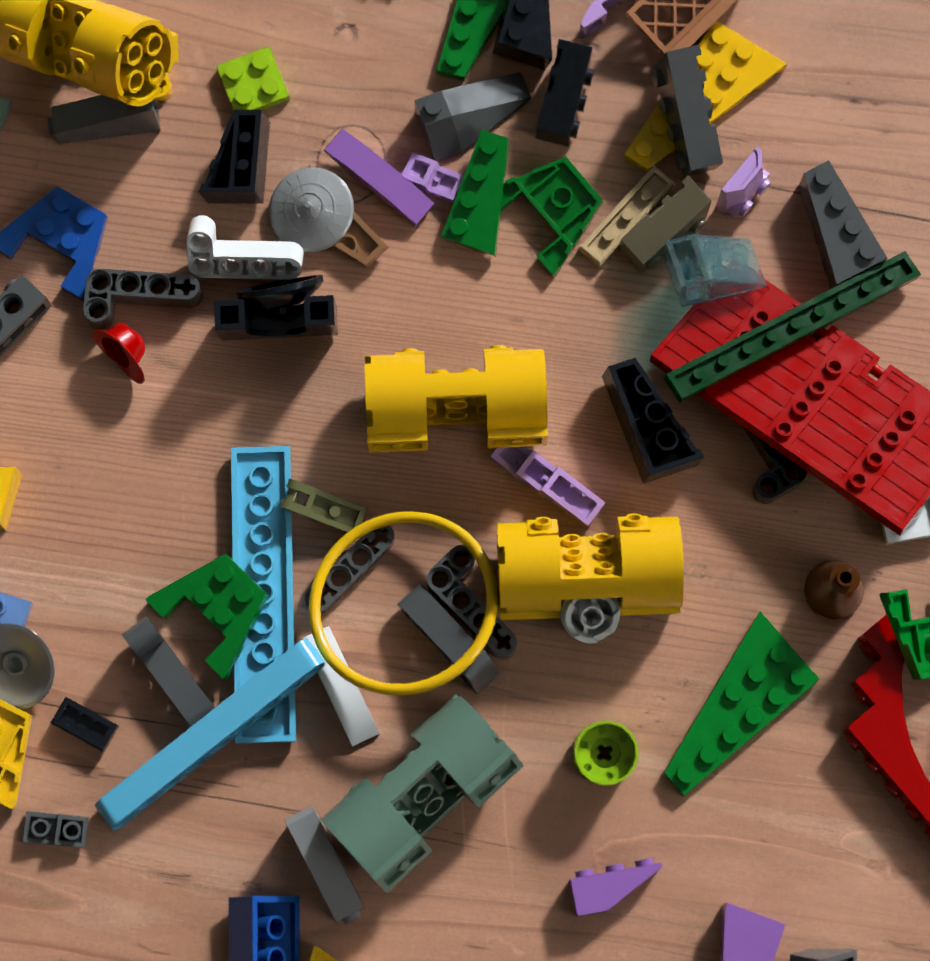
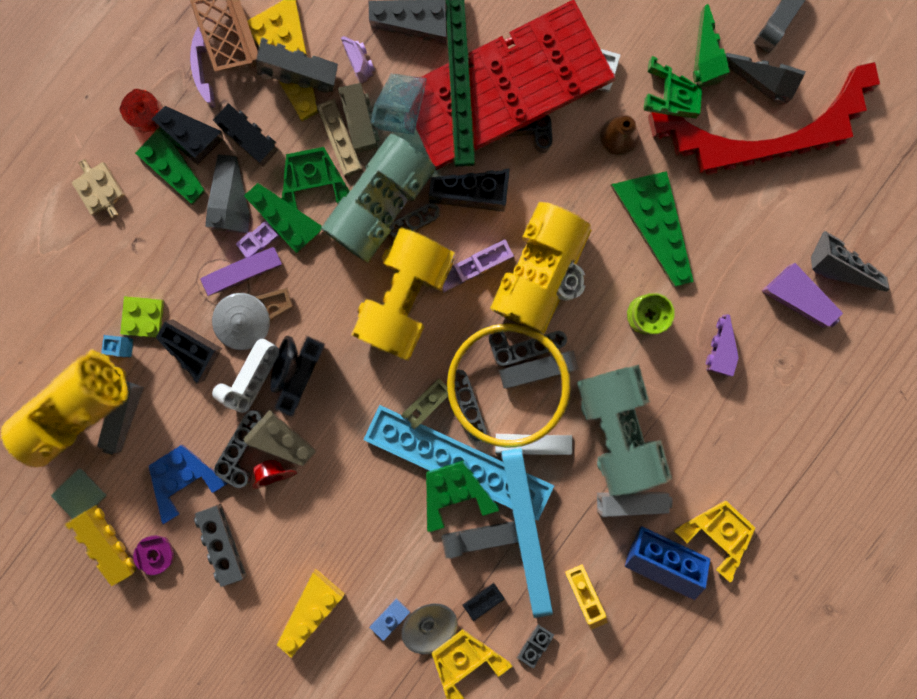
camera: 65 degrees left, 10 degrees up
none -> dark azure slope [101,335,133,357]
none -> dark tan wedge [243,410,316,466]
none -> sand green cylinder [320,134,436,263]
none -> dark grey beam [389,203,440,238]
none -> yellow slope [565,564,608,630]

